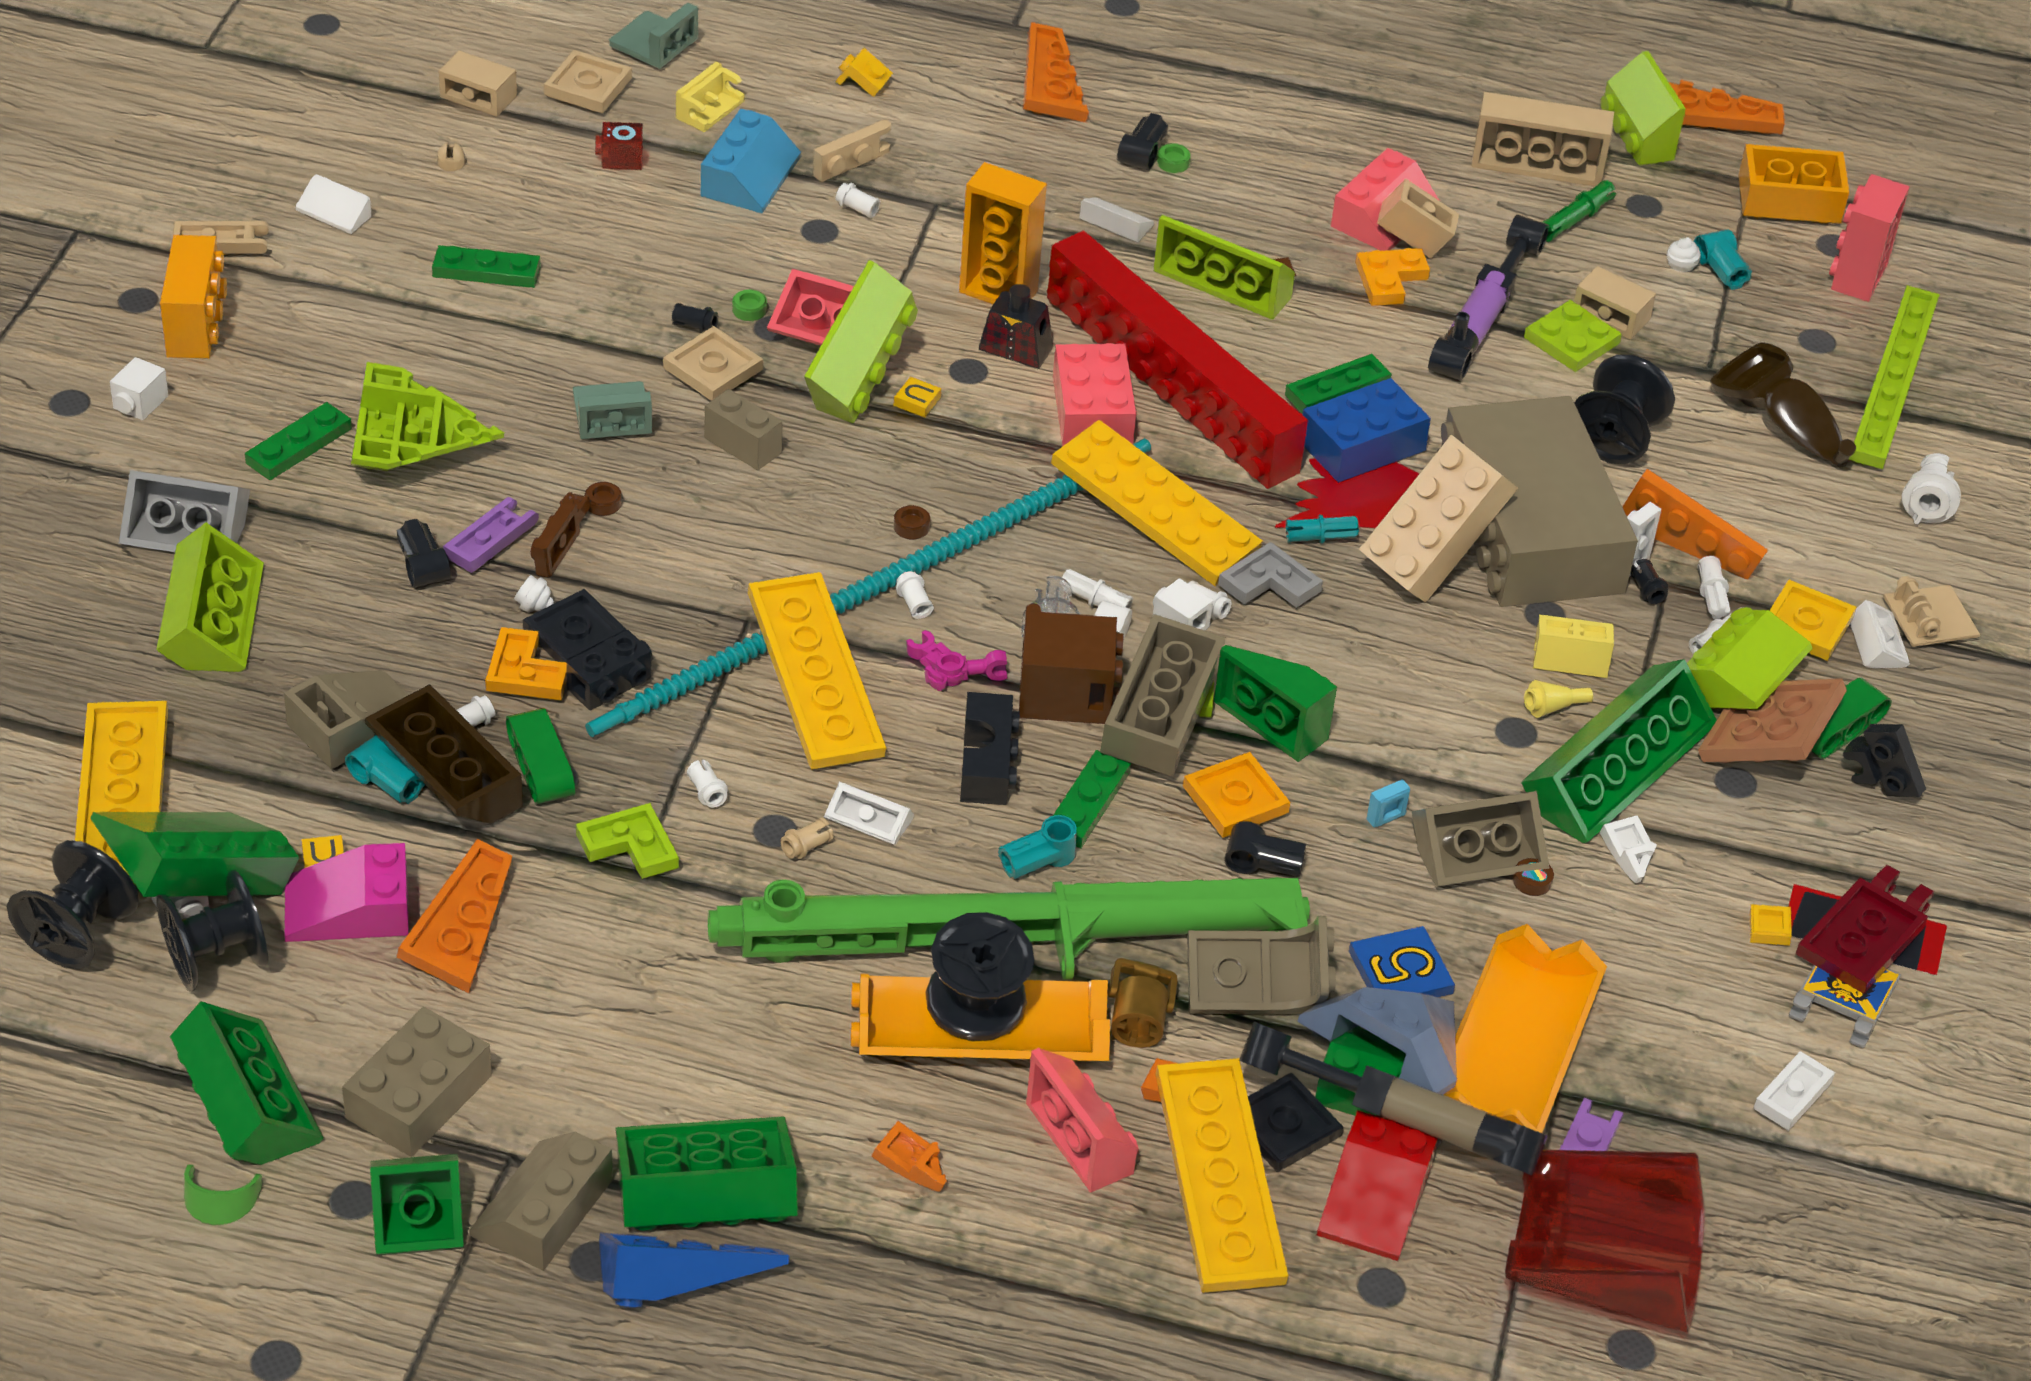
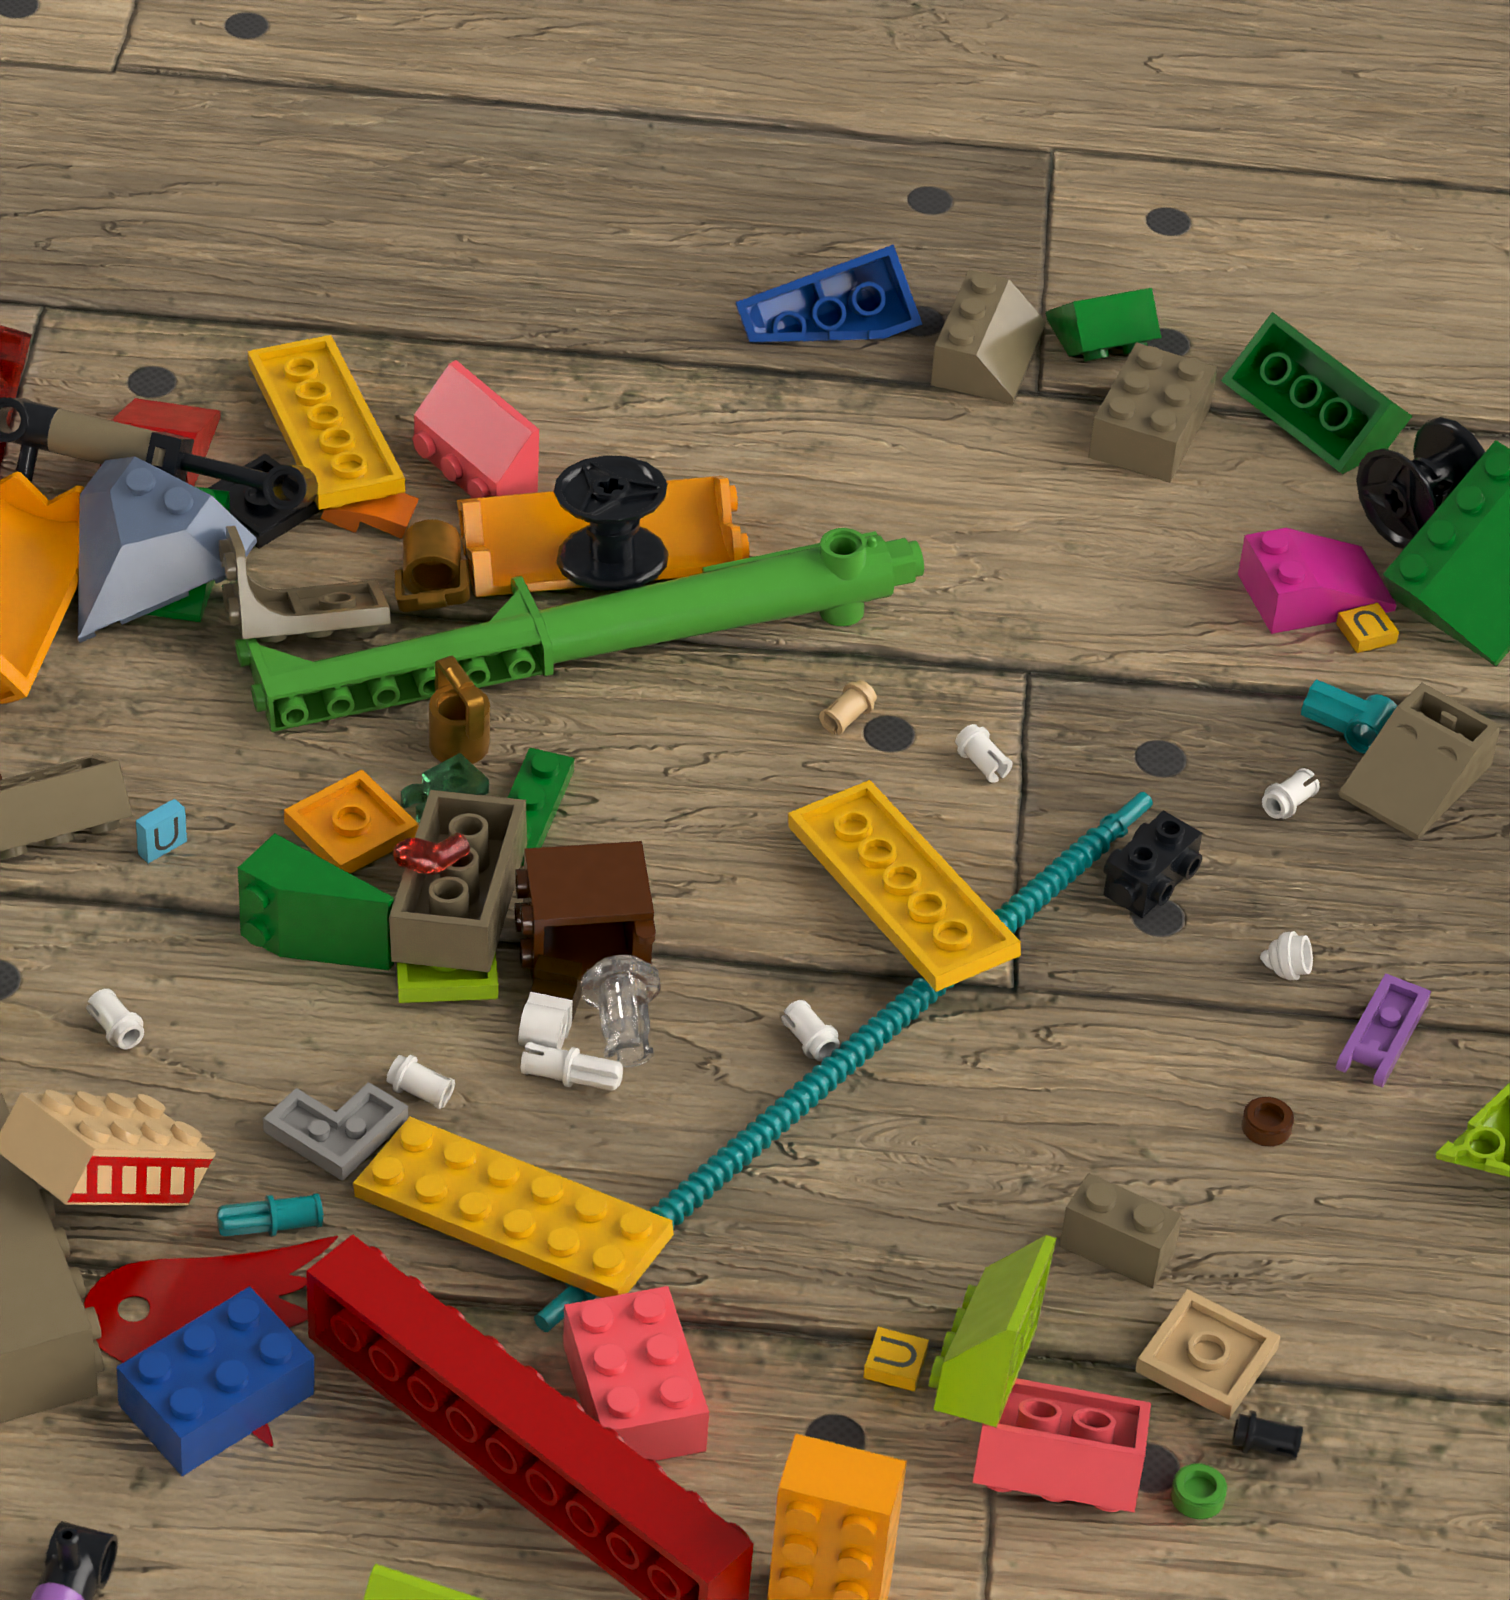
camera: 170 degrees right, 0 degrees up
bright green helmet [184,1164,262,1225] -> none
dark brown slope [365,684,523,824] -> none
black piece [396,519,451,588] -> none
orange wing [397,839,513,993] -> none
light orange plate [485,627,567,700] -> none
green beam [506,708,575,805] -> none
black tile [523,589,627,663] -> none
reddish brown hinge [530,492,590,578] -> none
sand green bracket [573,381,652,439] -> none
lime plate [576,803,679,879] -> none
green slope [616,1116,798,1230] -> none
white slope [824,781,914,846] -> none
orange slope [871,1121,946,1192] -> none
reddish brown tile [894,505,930,540] -> none
dark pink piece [906,630,1007,691] -> none
black arch [960,692,1020,805] -> none
black torso [978,284,1053,369] -> none
teal piece [998,815,1077,879] -> none
white brick [1153,578,1213,630] -> none
black piece [1224,821,1307,877] -> none
green plate [1285,354,1392,413] -> none
blue tile [1348,926,1455,997] -> none
none -> white pin [86,989,144,1049]
none -> clear red arm [393,833,470,875]
none -> clear green plate [401,753,489,823]
none -> pearl gold piece [429,655,490,766]

